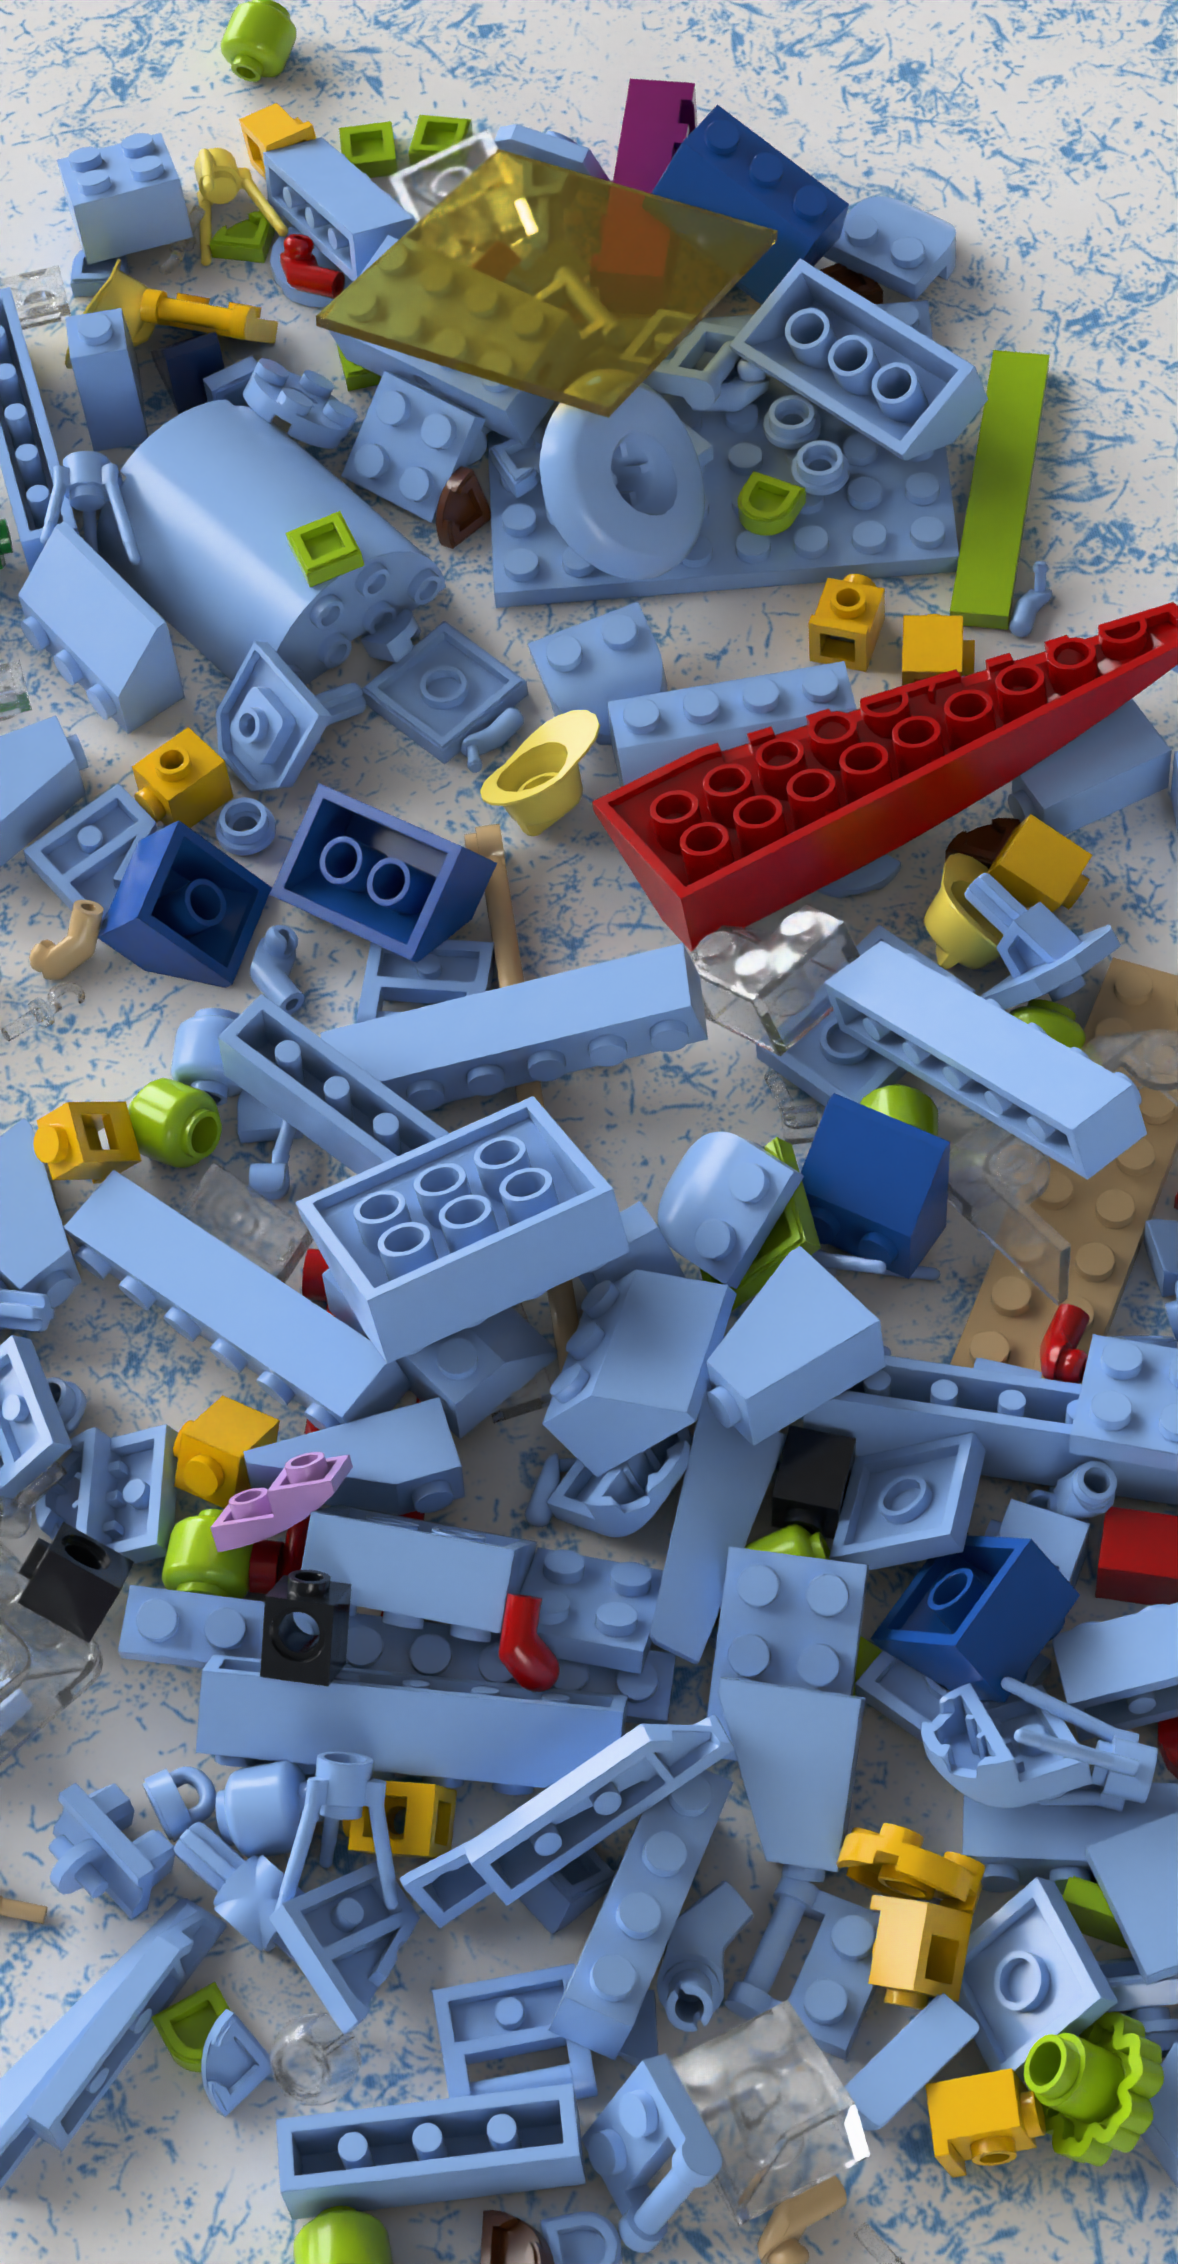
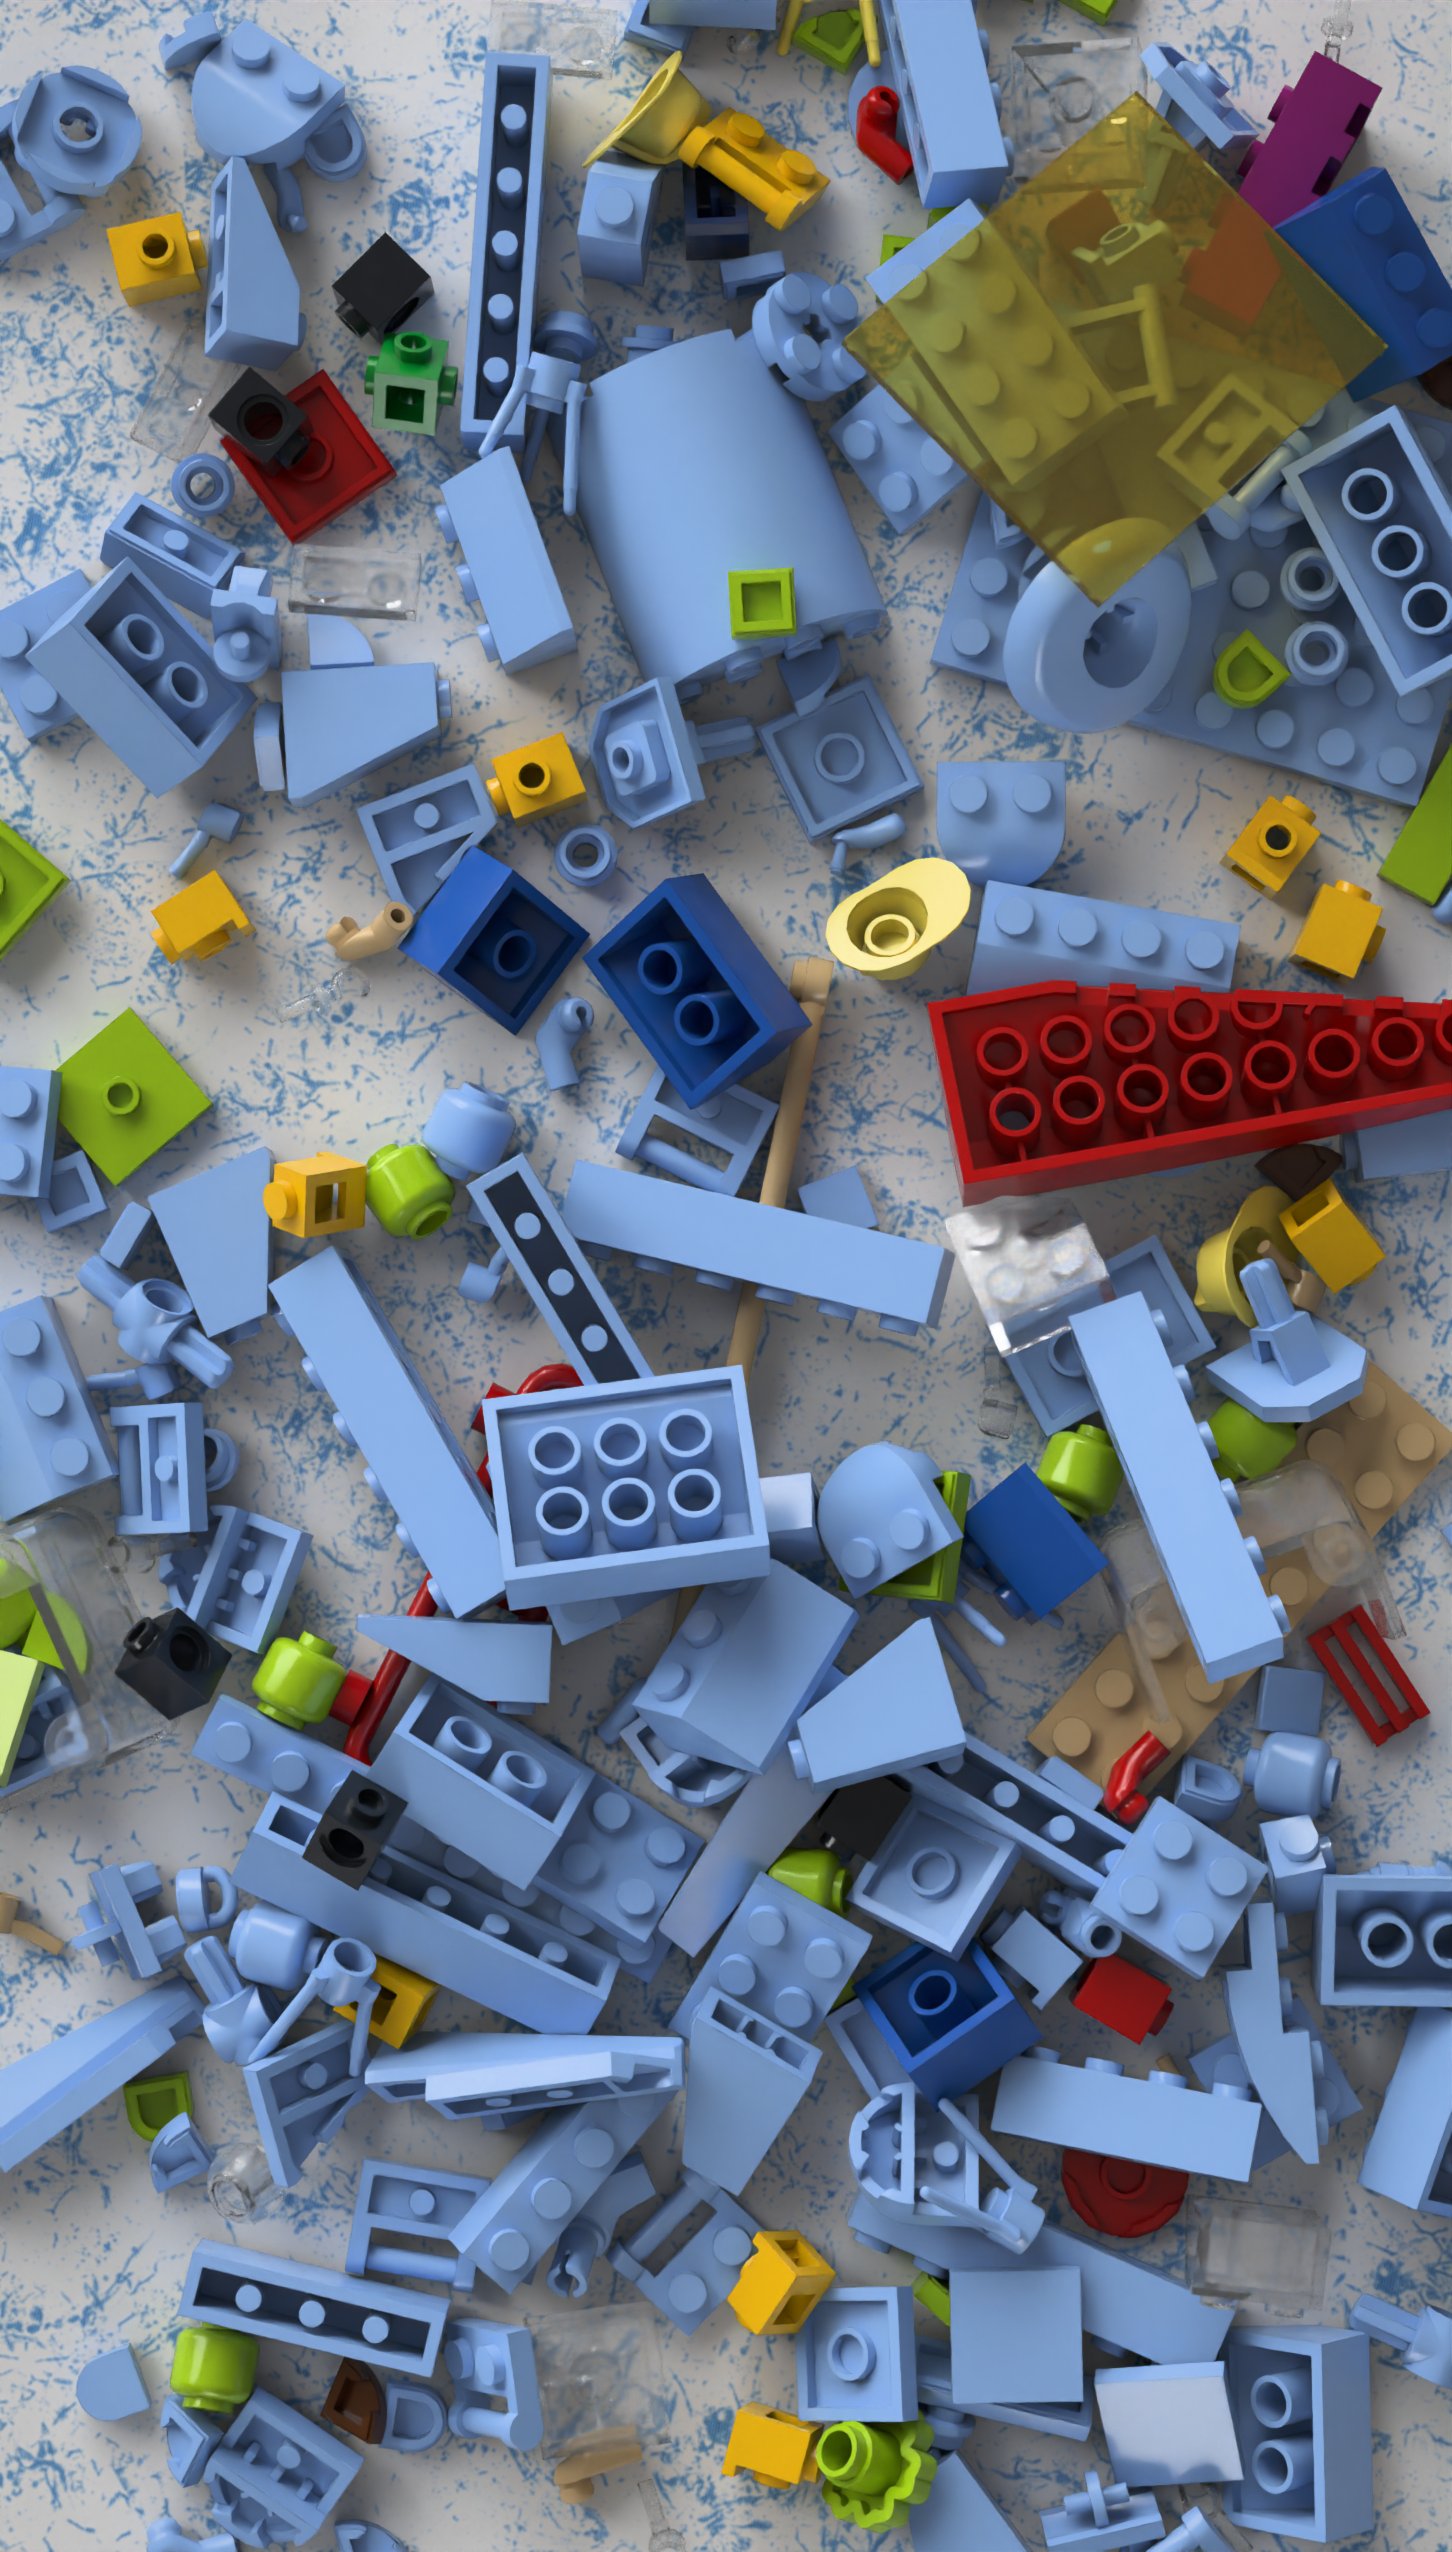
camera: 15 degrees right, 30 degrees up
yellow brick [173,1395,280,1509] -> none
clear plate [180,1163,314,1283] -> none
lavender slope [210,1452,353,1552] -> none
reddish brown tile [436,466,491,549] -> none
red arm [498,1593,560,1692] -> none
yellow plate [836,1823,985,1914] -> none
light blue slope [841,1993,980,2131] -> none

